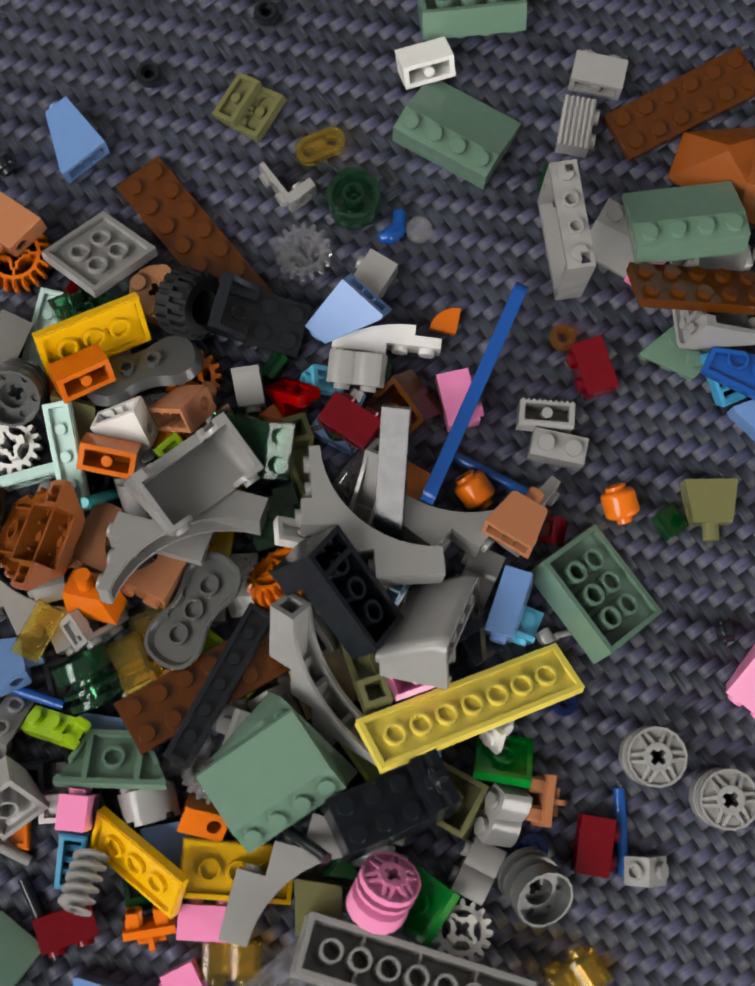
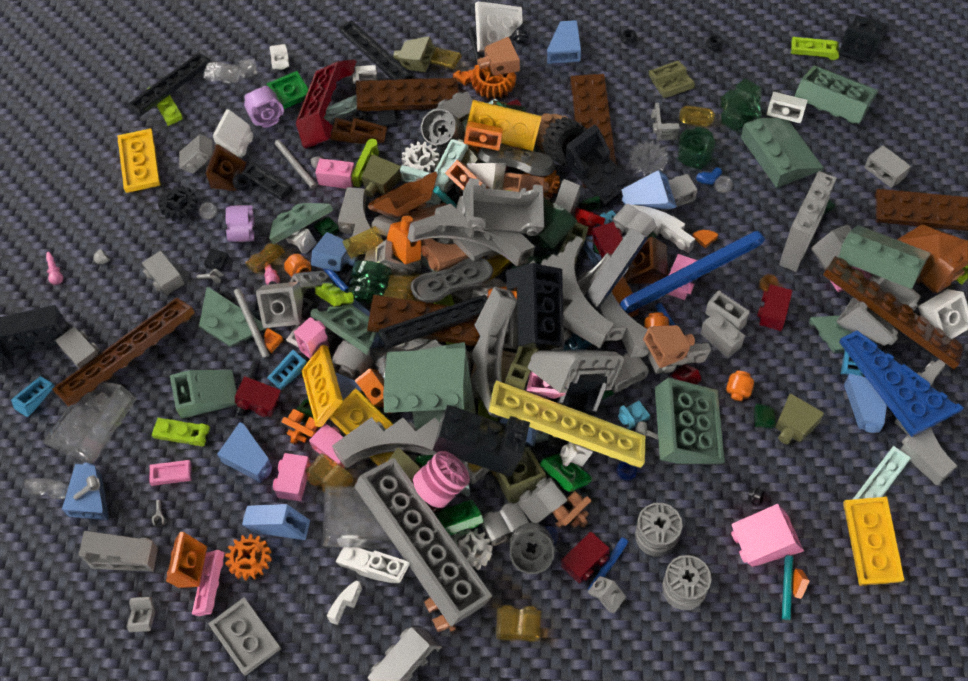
camera: 40 degrees right, 20 degrees down
light grey plate [41,211,158,298] -> none
light grey piece [57,848,110,917] -> none
black bar [281,825,332,864] -> none
medium blue slope [485,565,533,645] -> none
light grey brick [555,94,600,158] -> none
none -> clear green brick [721,79,762,132]

